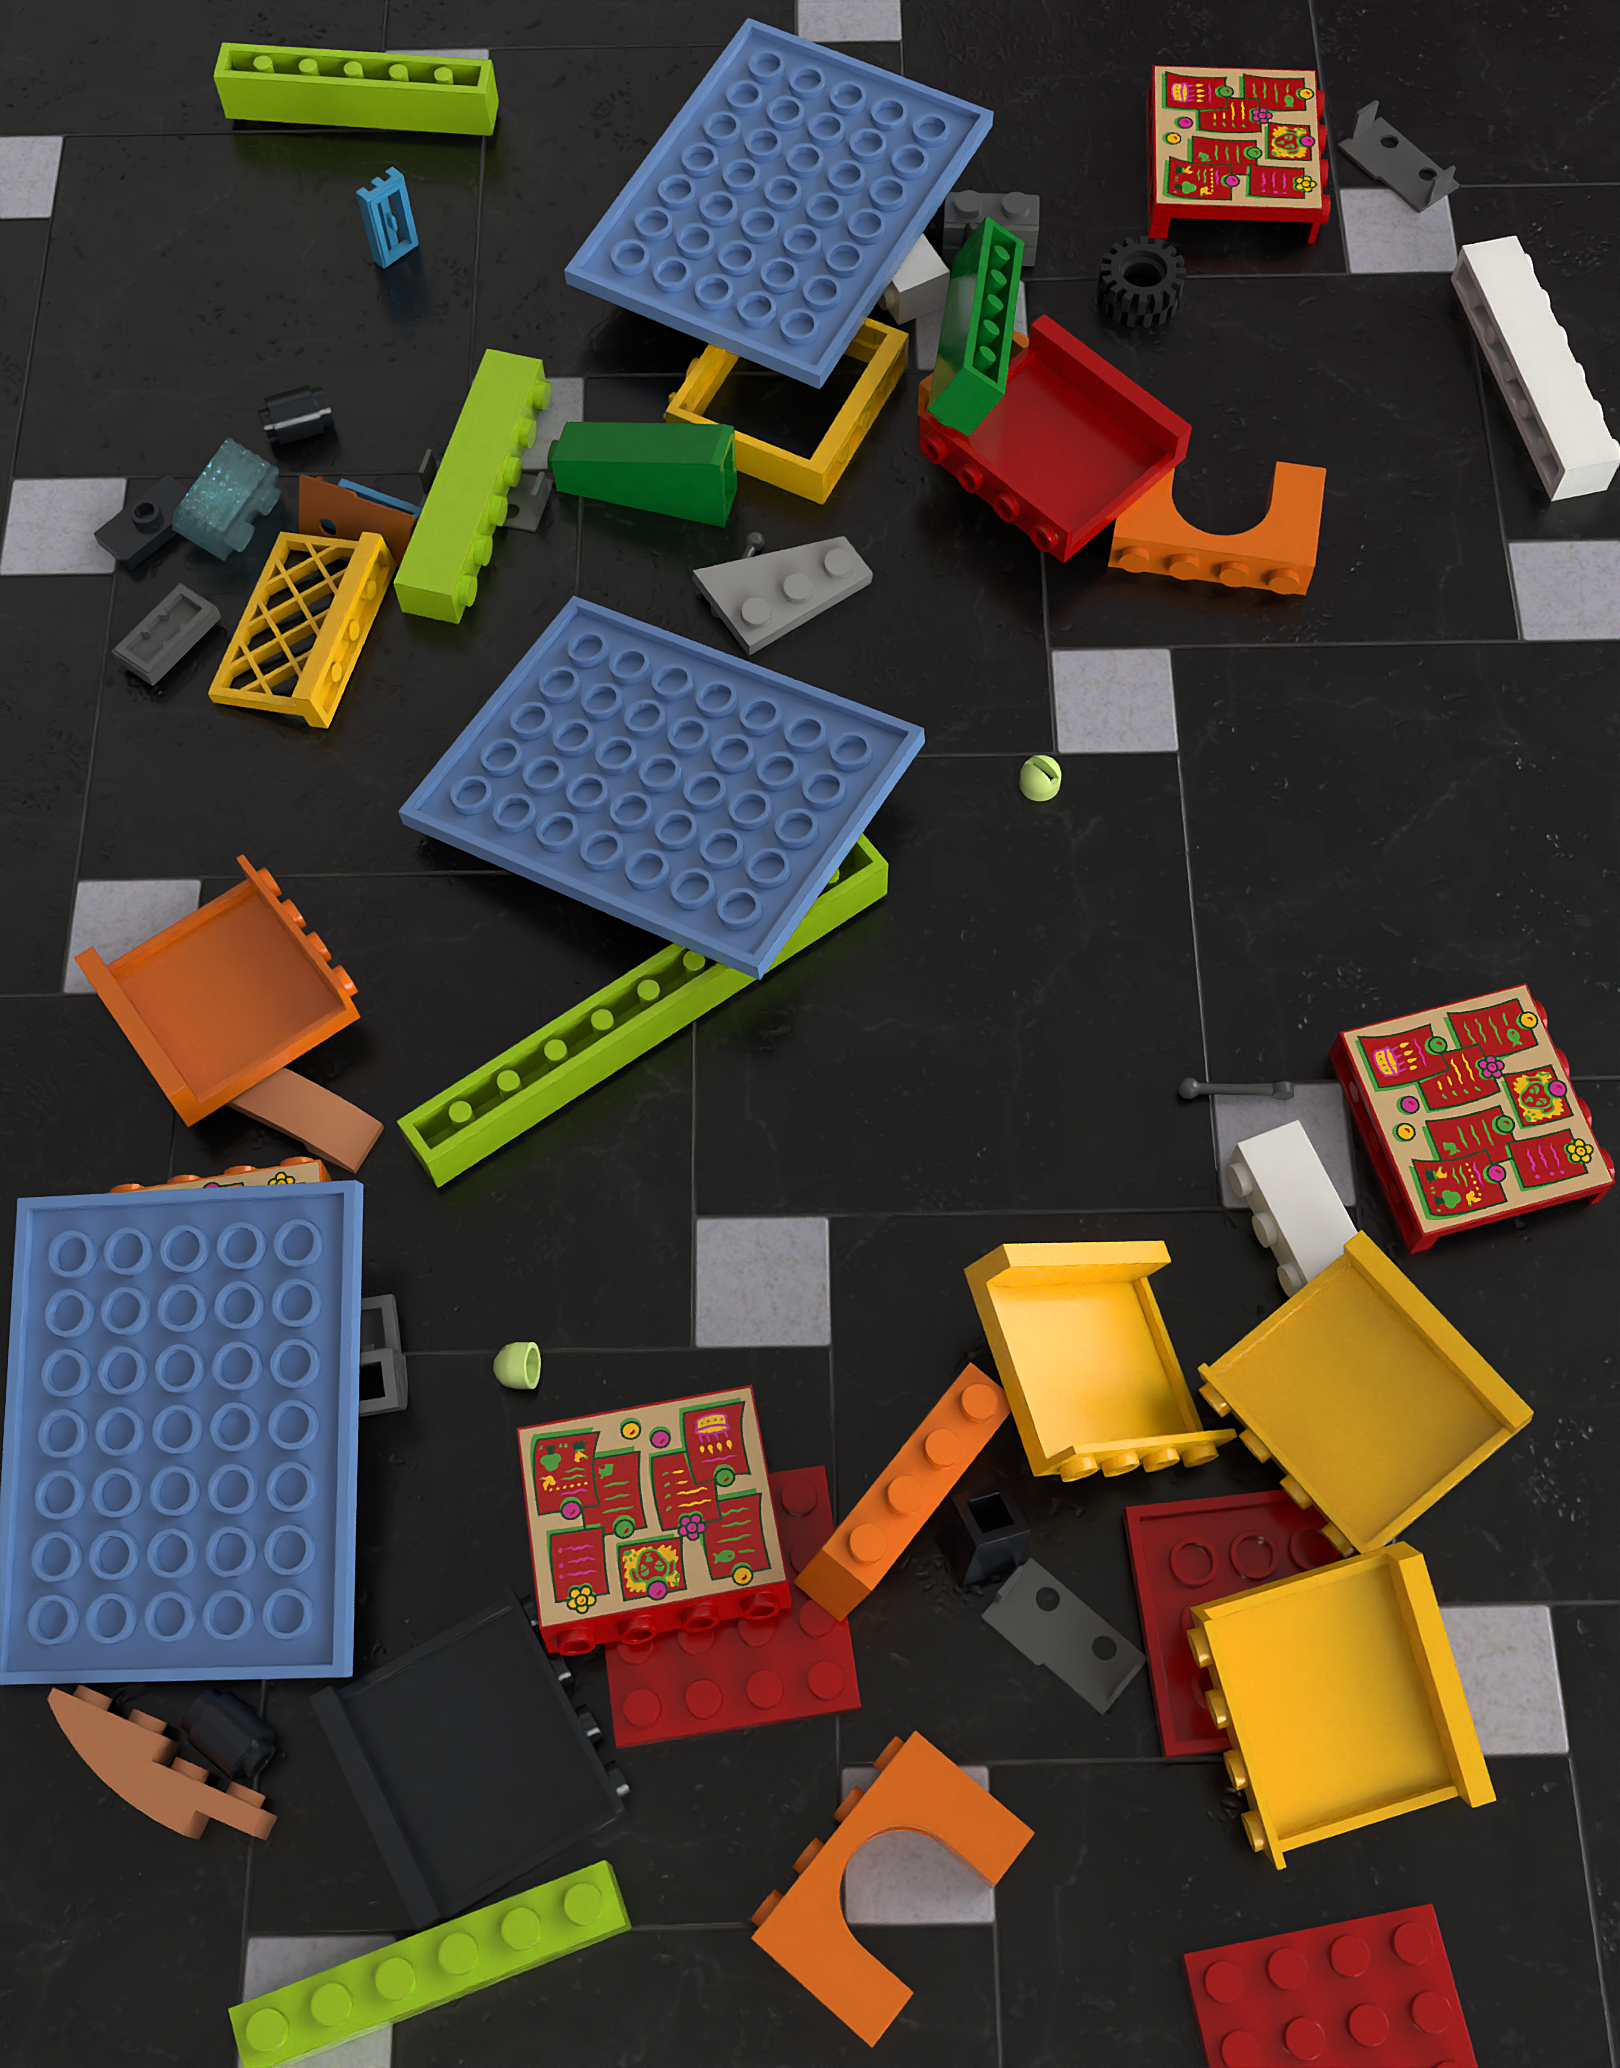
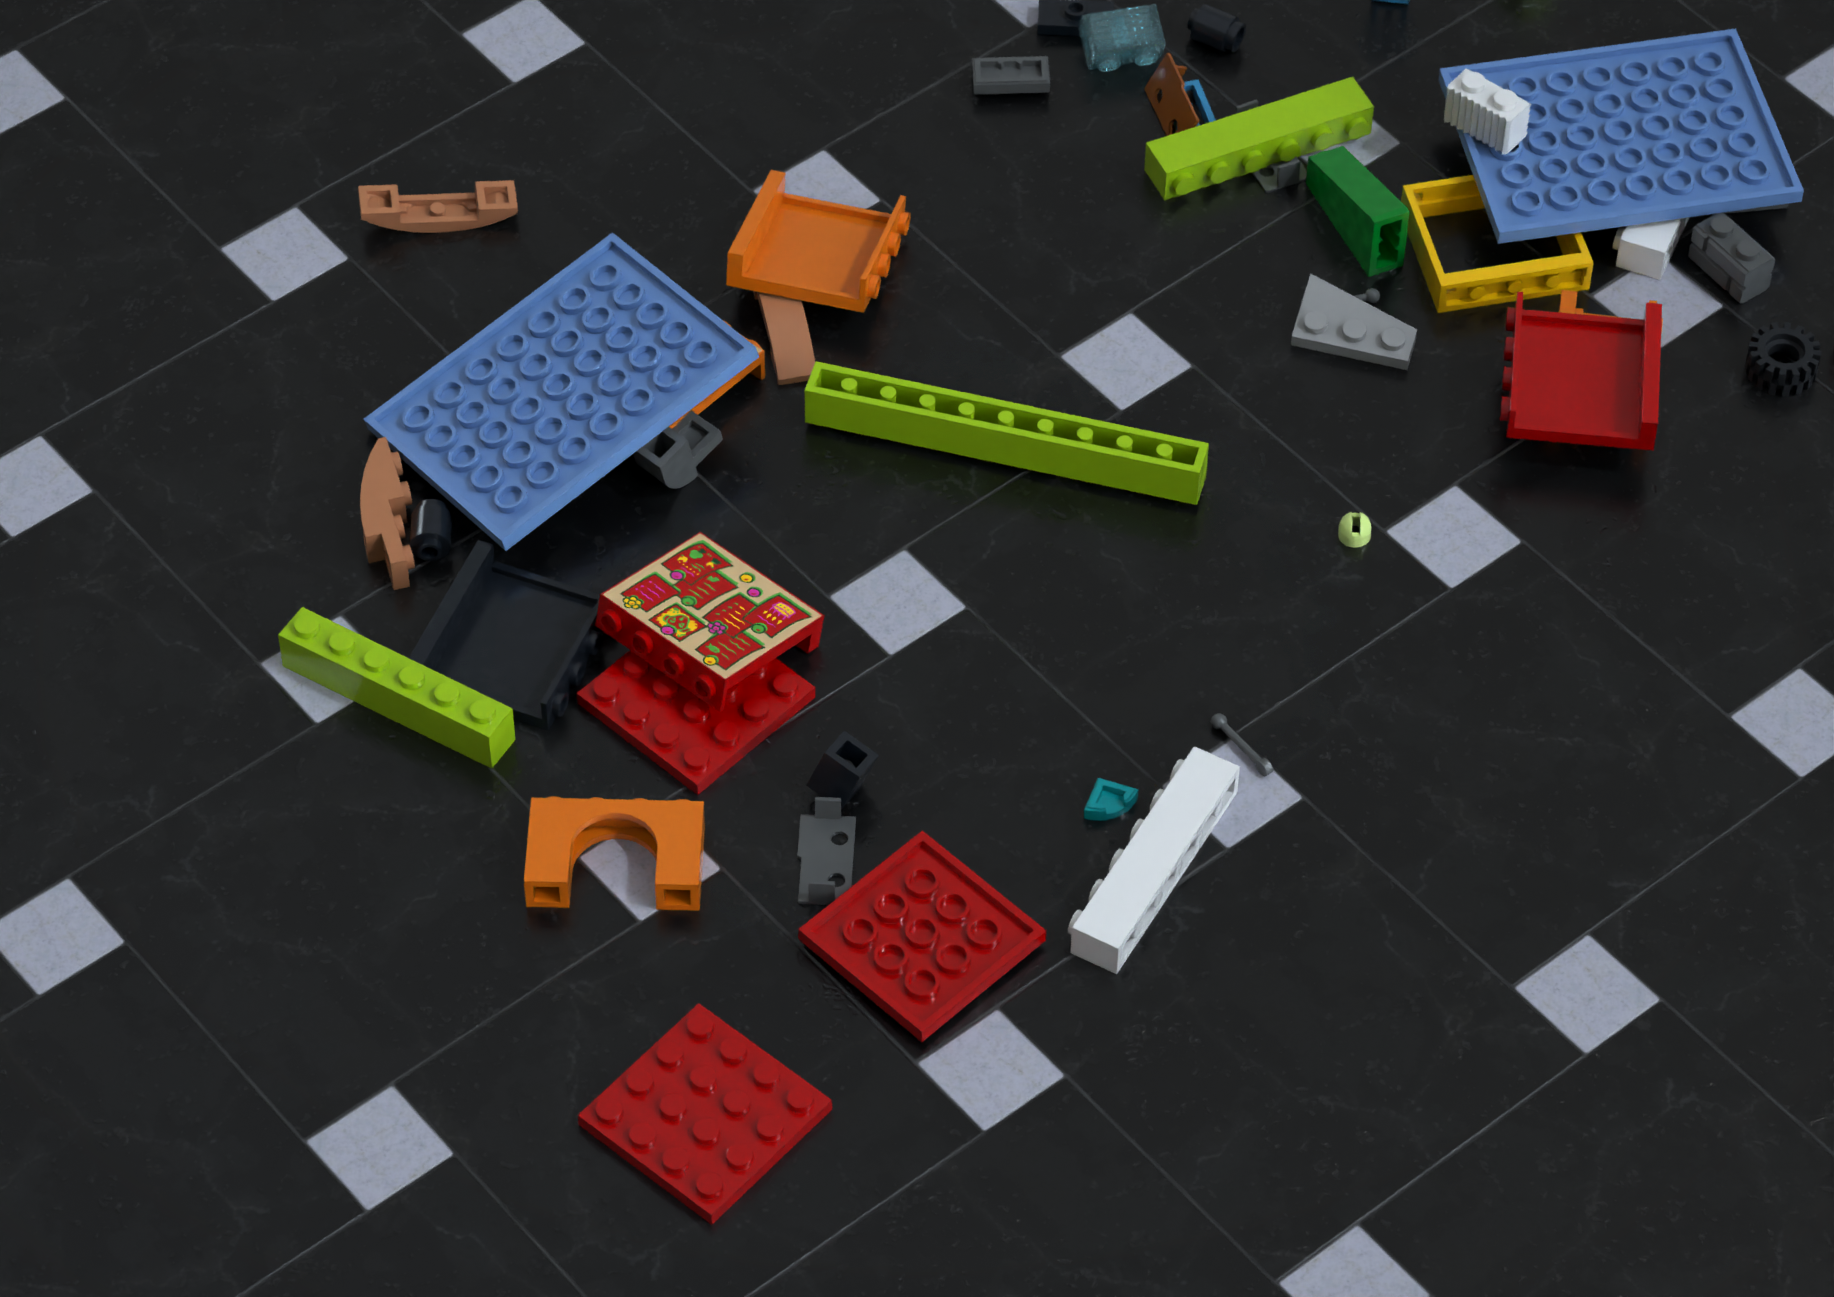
camera: 50 degrees right, 15 degrees down
yellow fence [208,532,397,729] -> none
medium blue plate [398,596,925,980] -> none
yellowish green hinge [493,1342,541,1389] -> none
orange arch [793,1362,1011,1622] -> none
green brick [927,216,1025,437] -> none
yellow panel [964,1241,1238,1482] -> none
orange arch [1108,461,1326,595] -> none
yellow panel [1187,1541,1496,1870] -> none
yellow panel [1198,1230,1534,1559] -> none
panel [1328,983,1616,1254] -> none
none -> teal tile [1084,778,1138,821]
none -> white brick [1444,69,1532,154]

